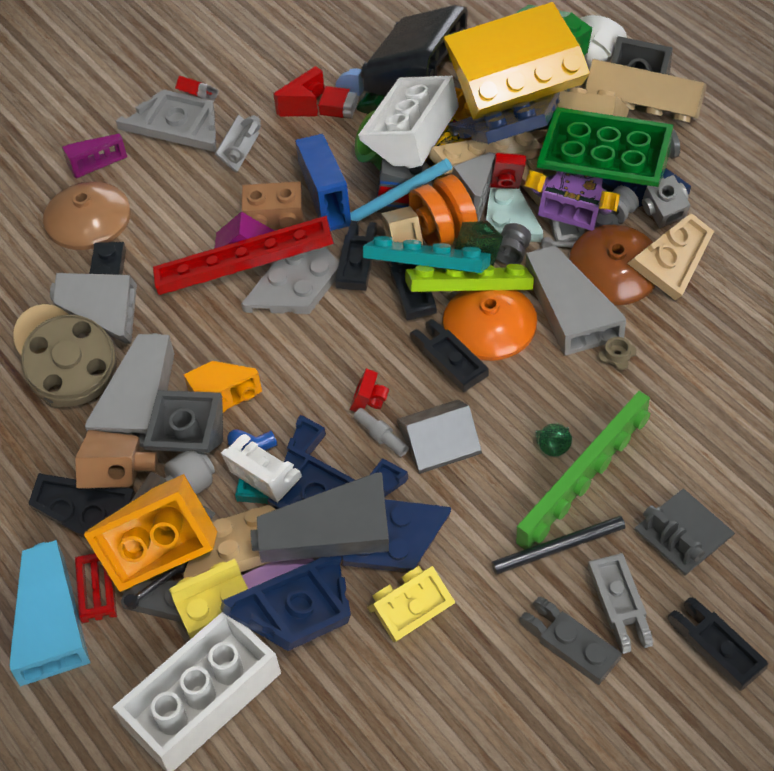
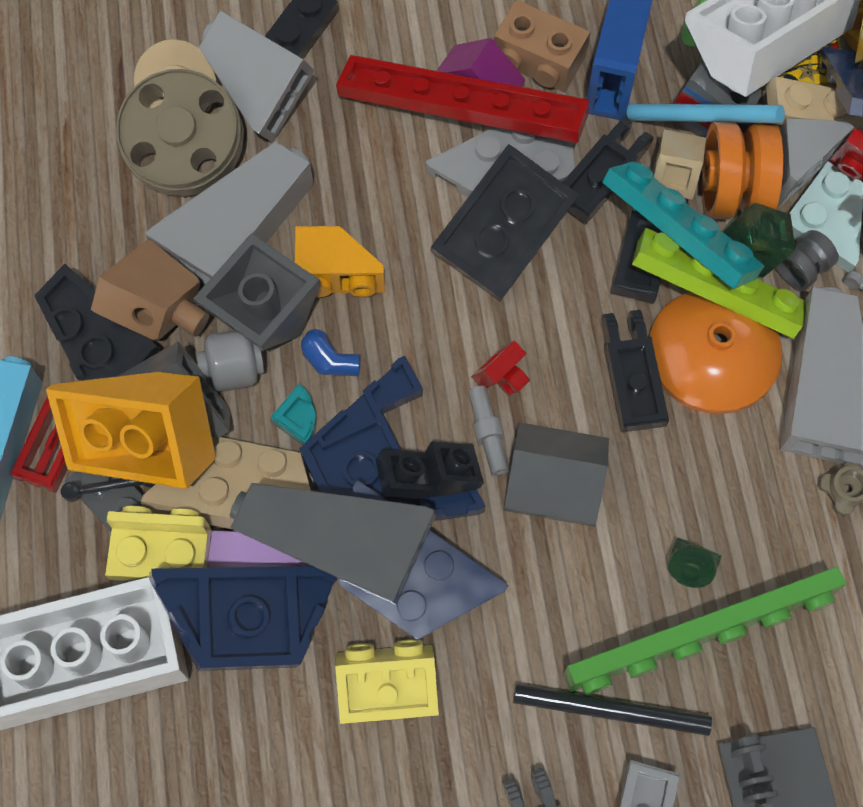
camera: 25 degrees right, 15 degrees up
white hinge [221,434,302,503] -> none
none -> black slope [375,441,484,499]
none -> black plate [430,144,579,302]

